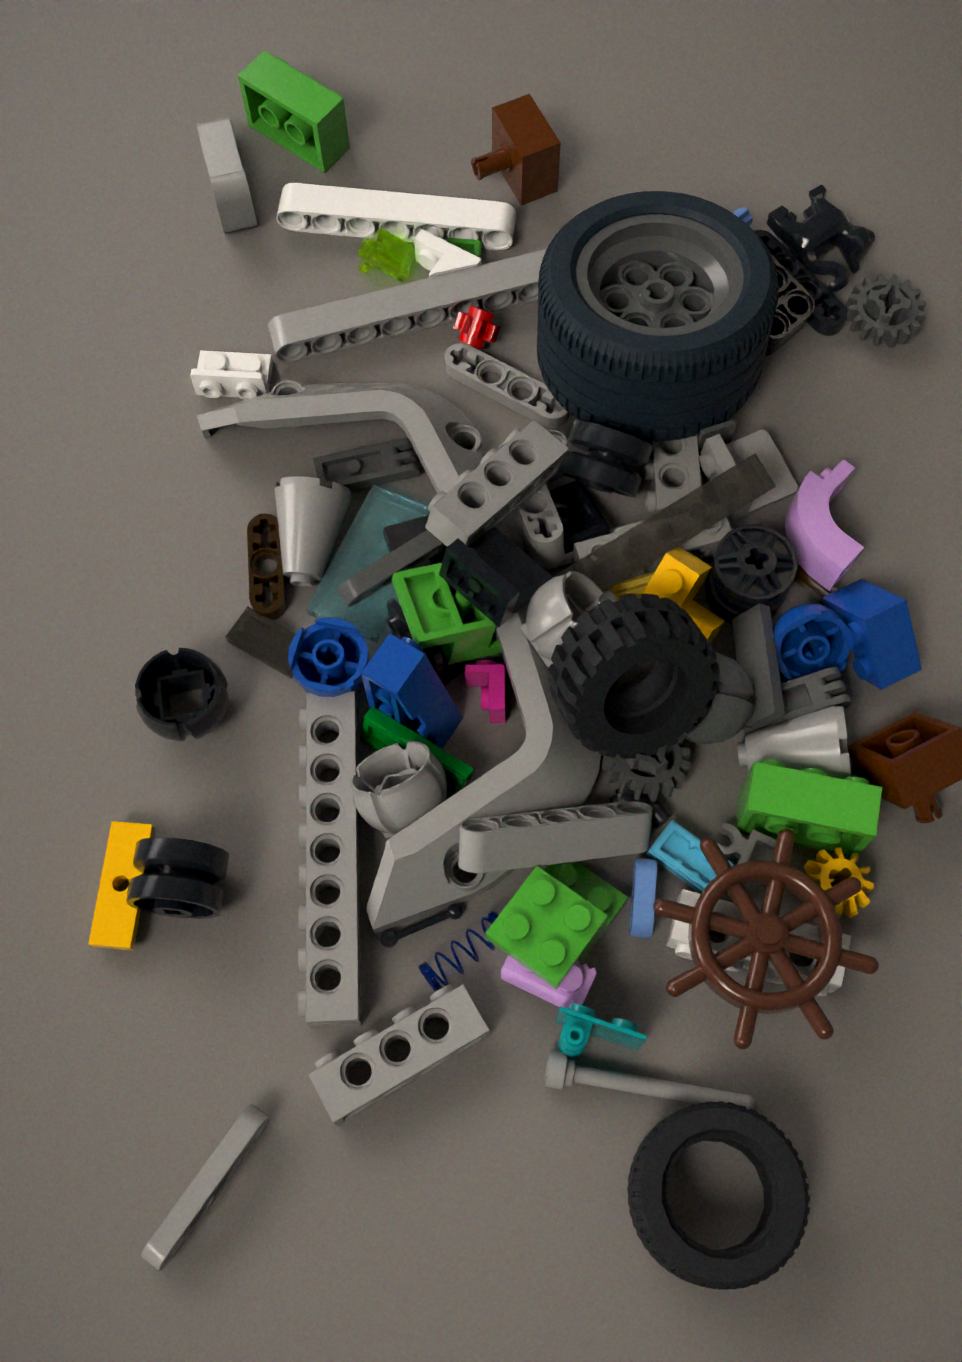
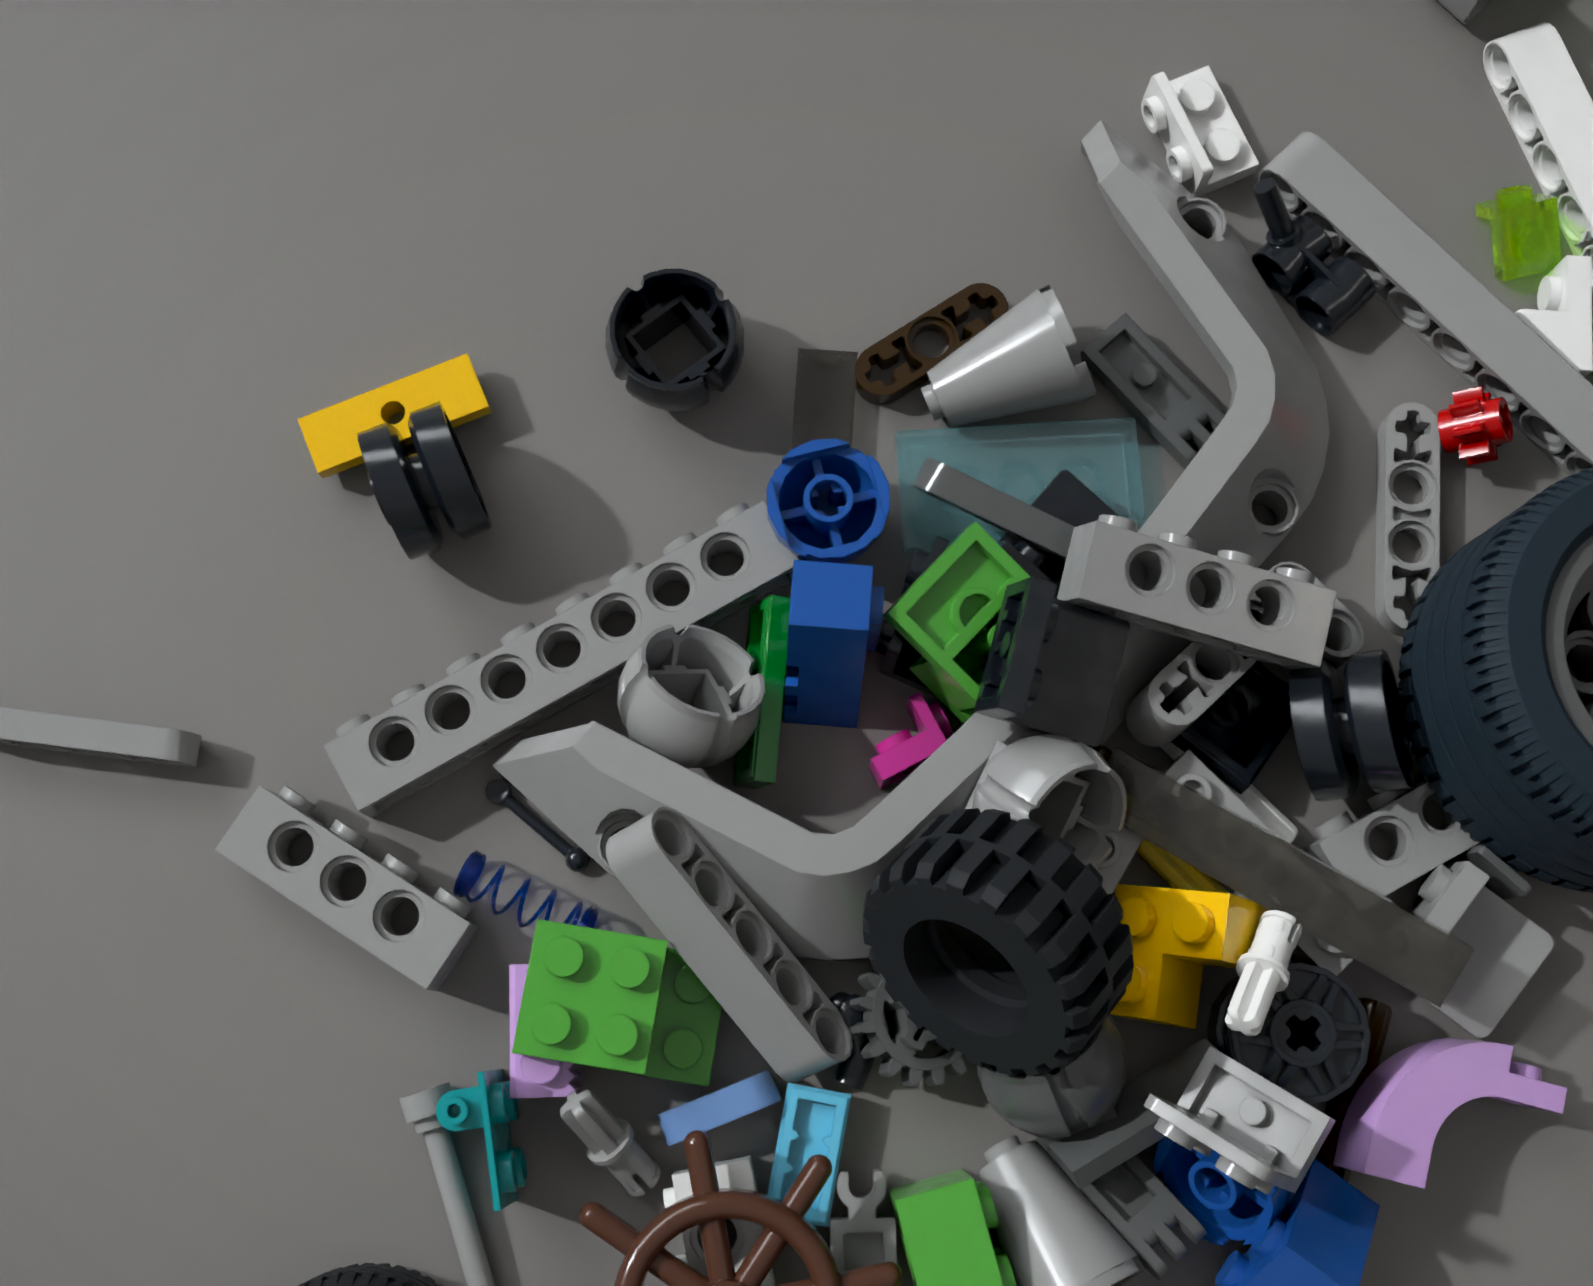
camera: 60 degrees right, 10 degrees up
none -> light grey axle [560,1090,661,1197]
none -> light grey bracket [1143,1046,1336,1195]
none -> white axle [1225,910,1302,1037]
none -> black beam [1252,178,1376,336]

